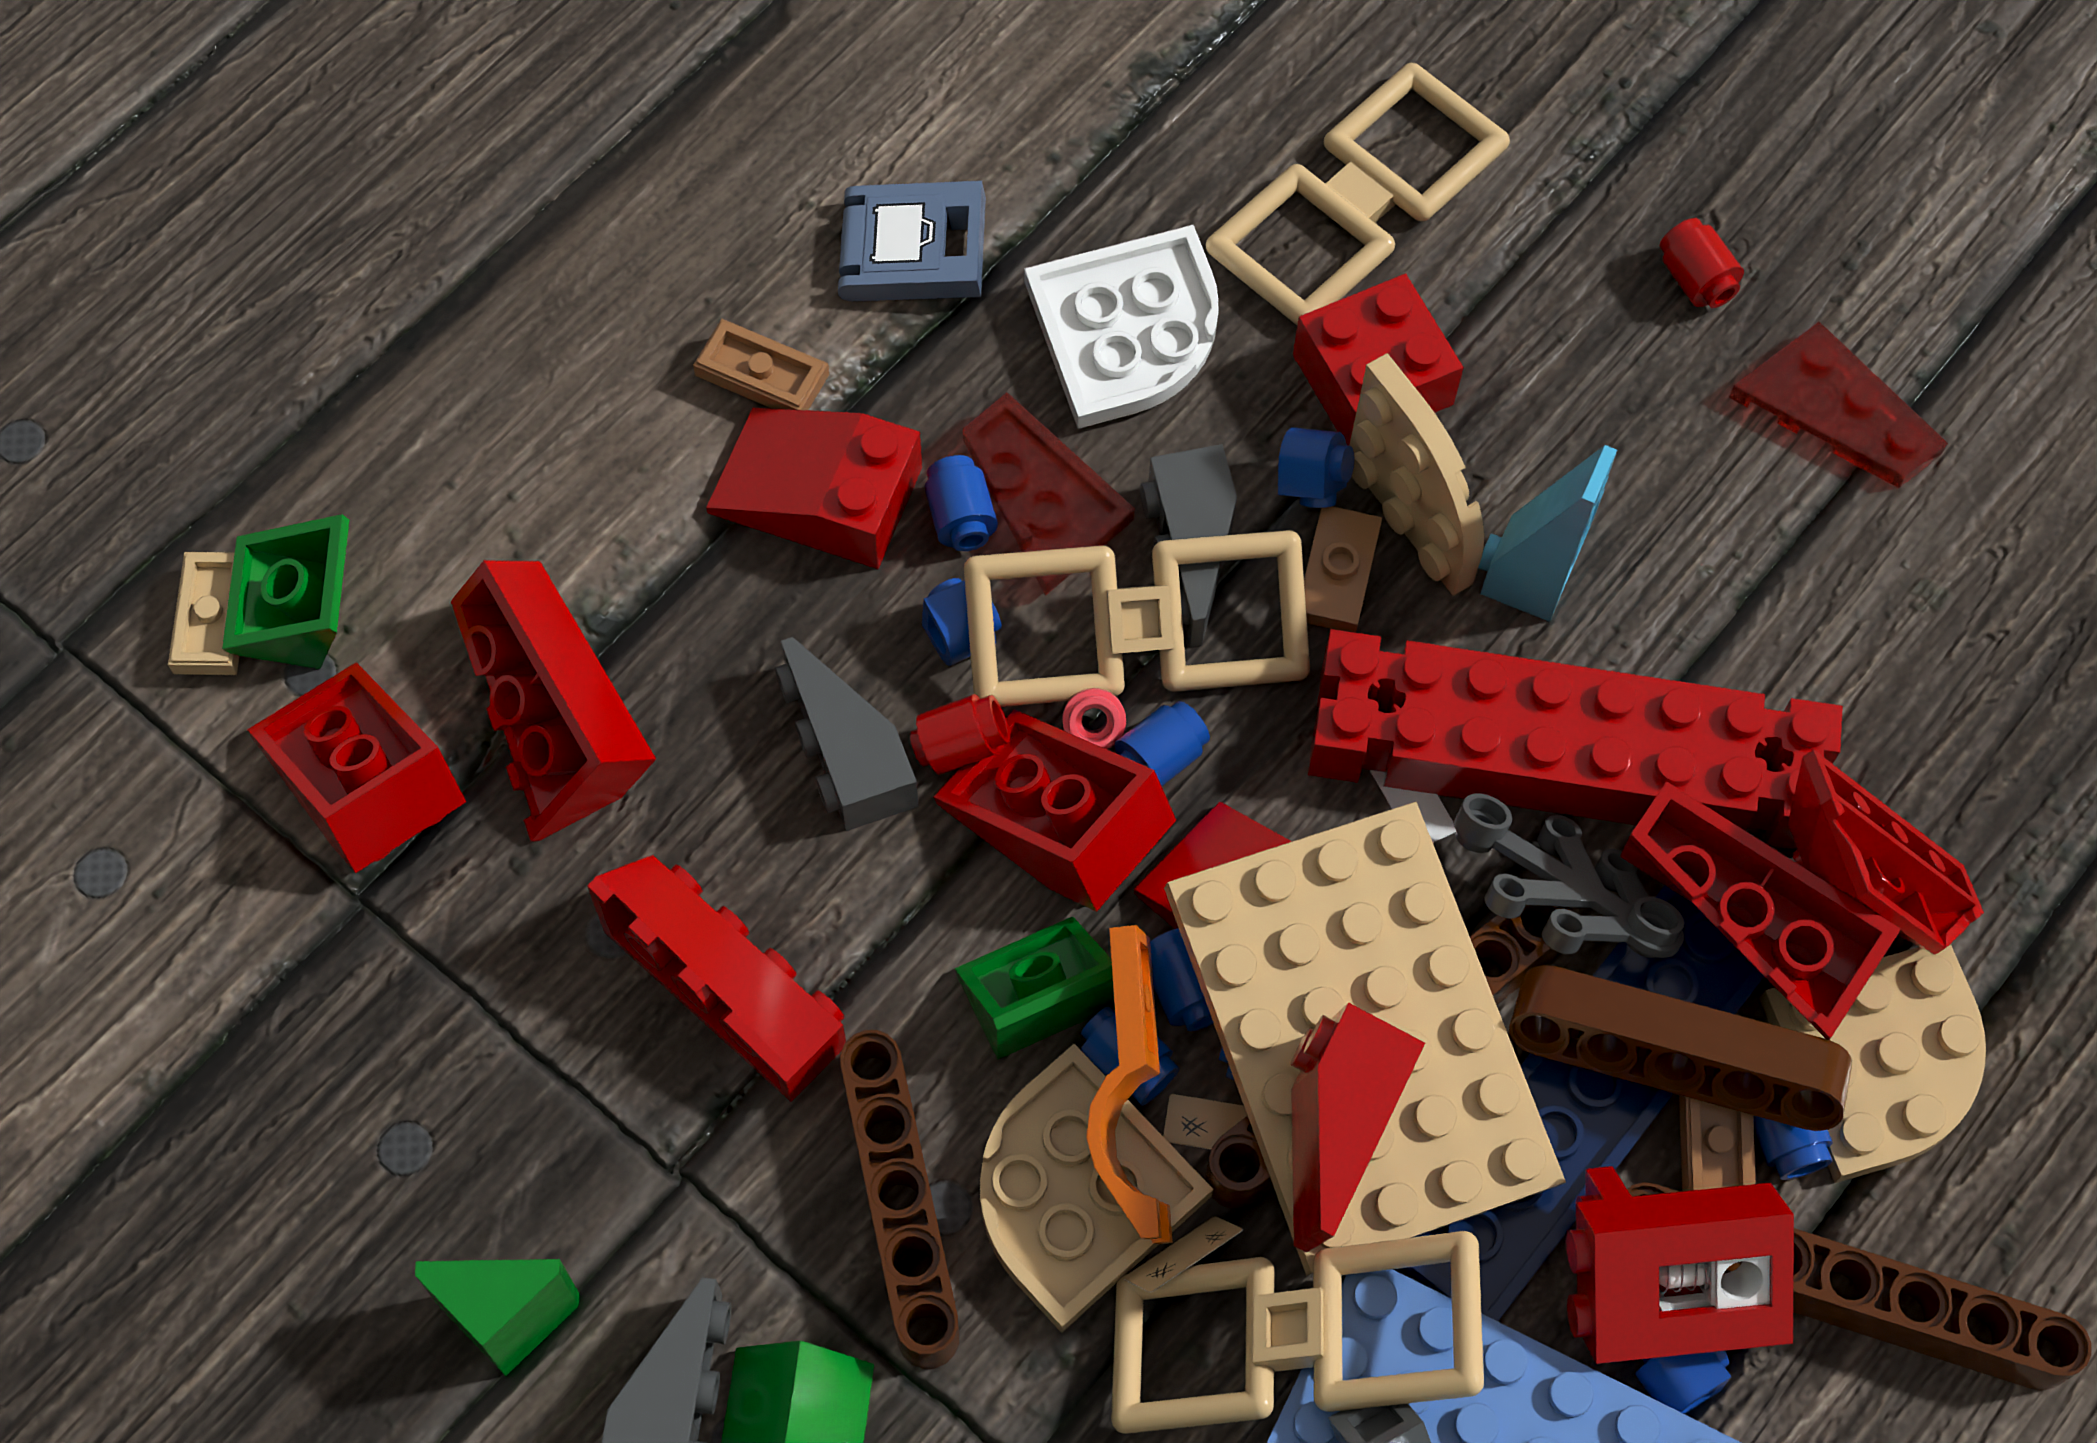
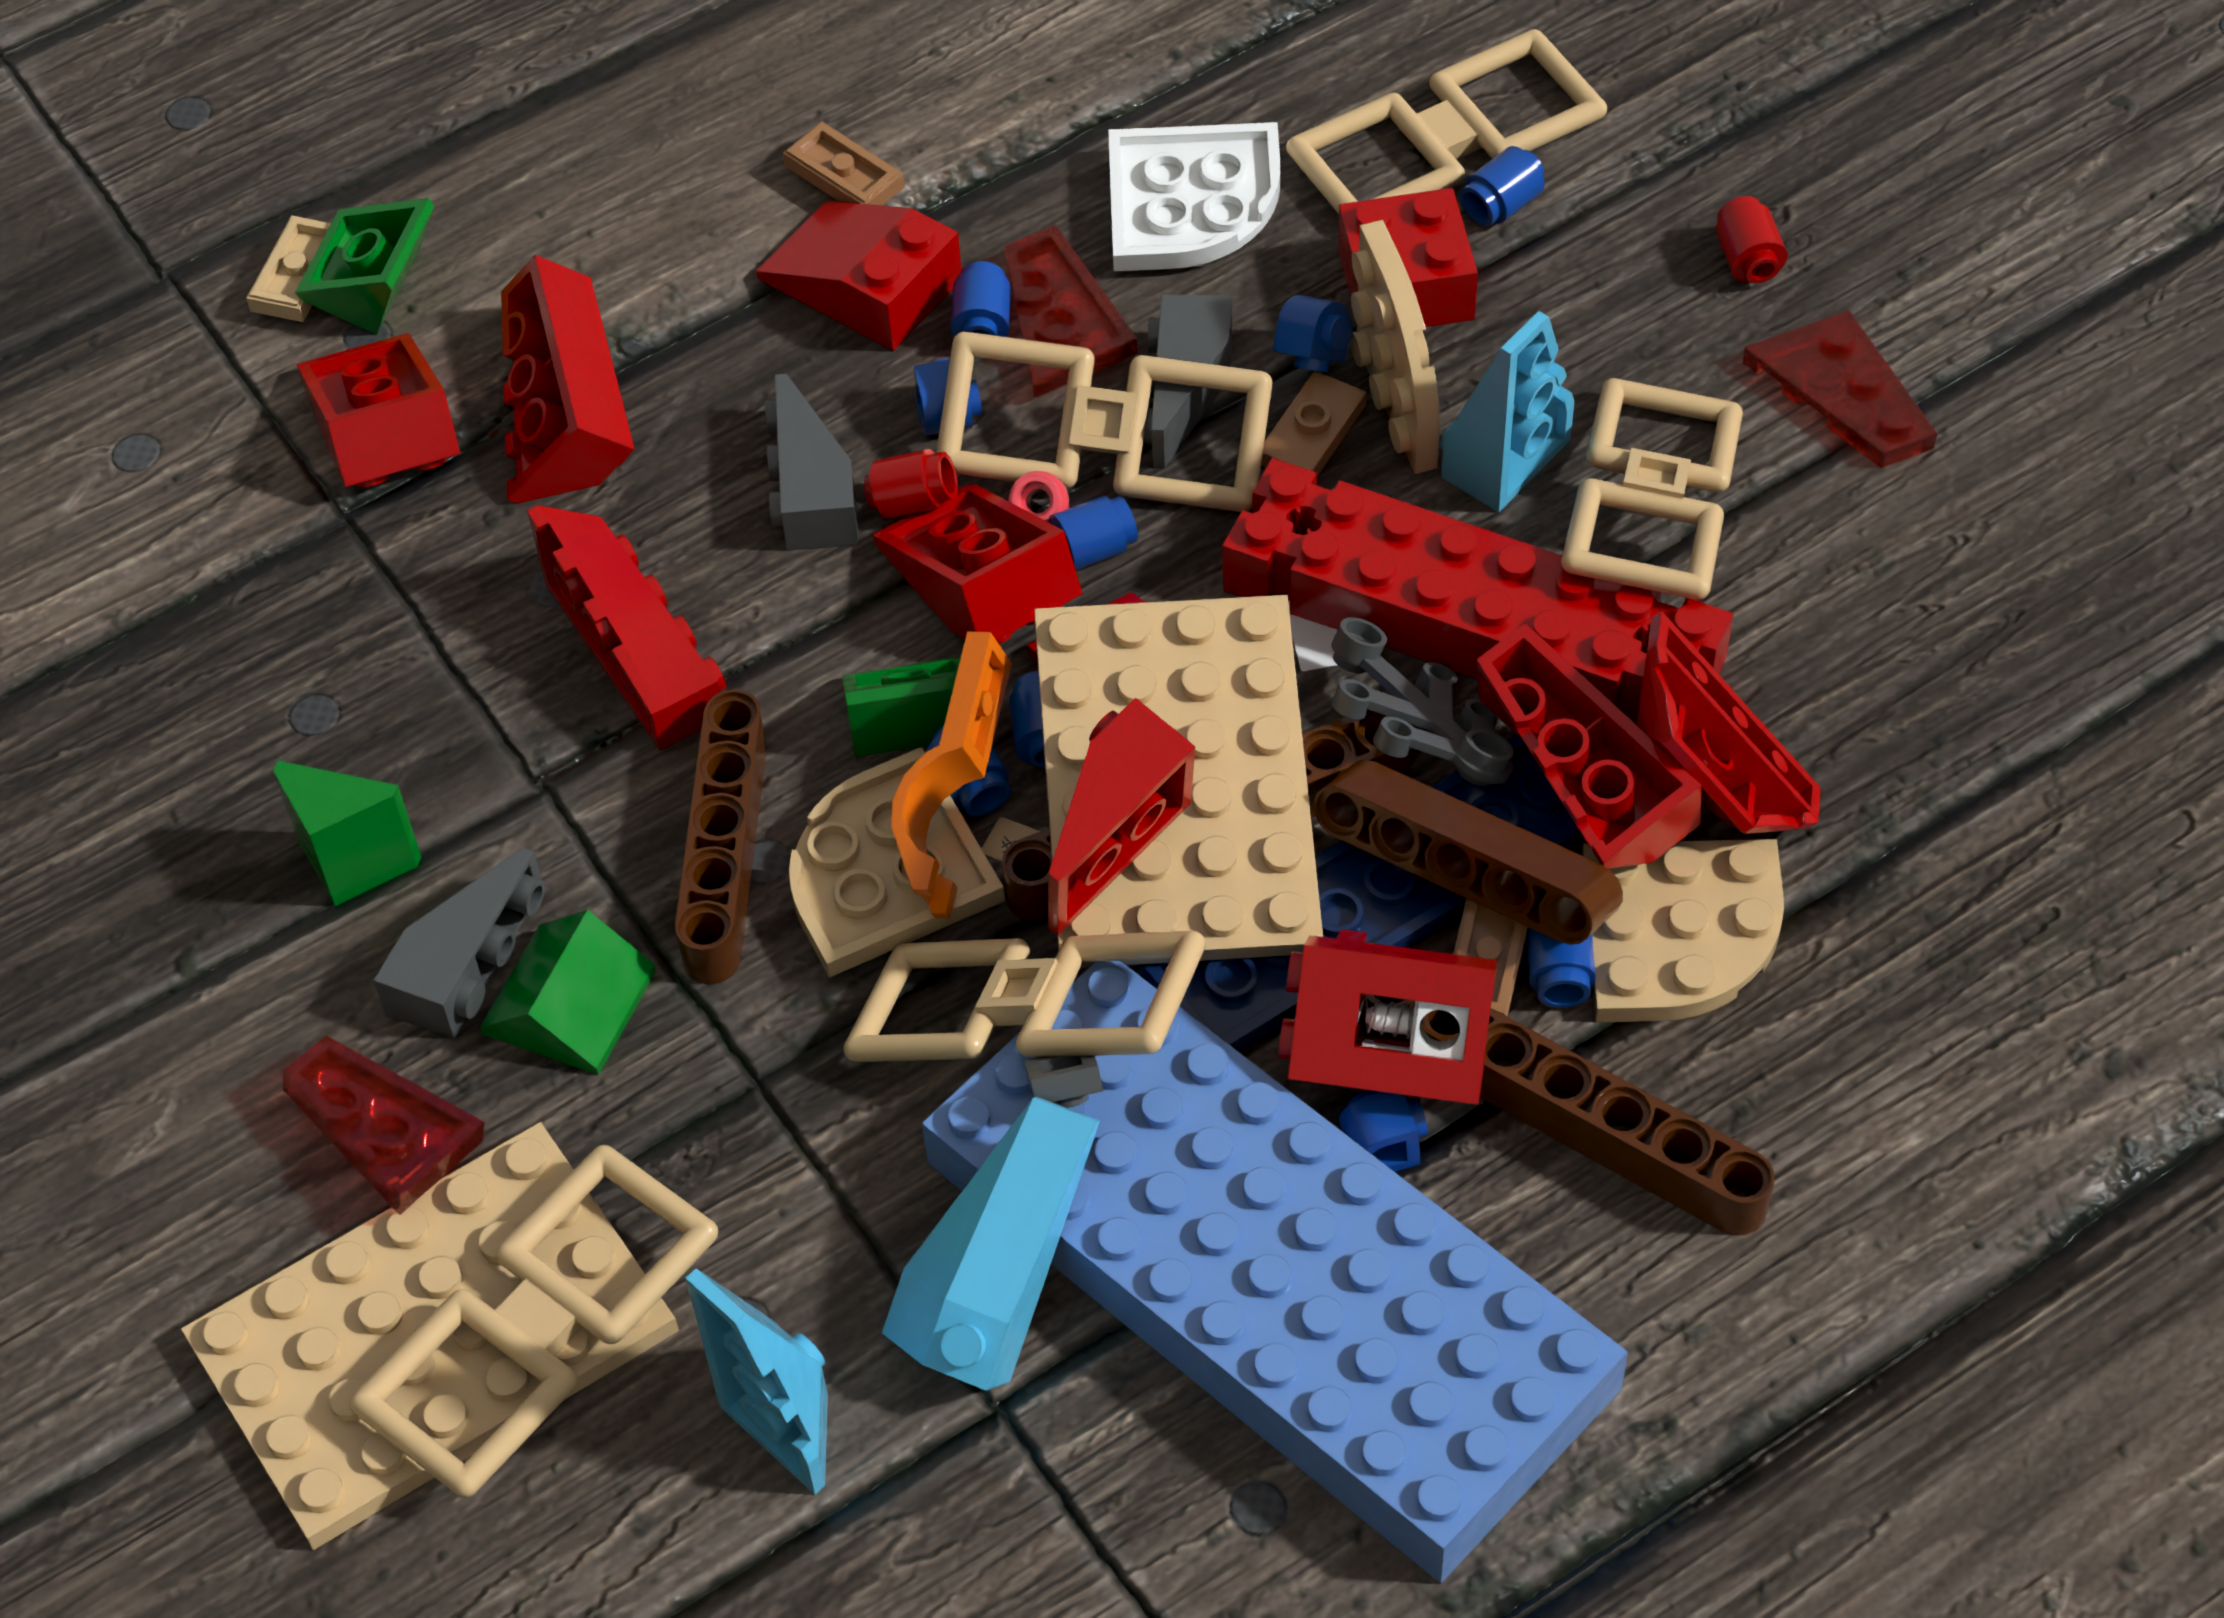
camera: 20 degrees right, 10 degrees down
sand blue container [838,181,986,302] -> none
tan sticker [1123,1216,1243,1293] -> none
none -> blue brick [1459,146,1545,227]
none -> tan bar [1561,378,1743,600]

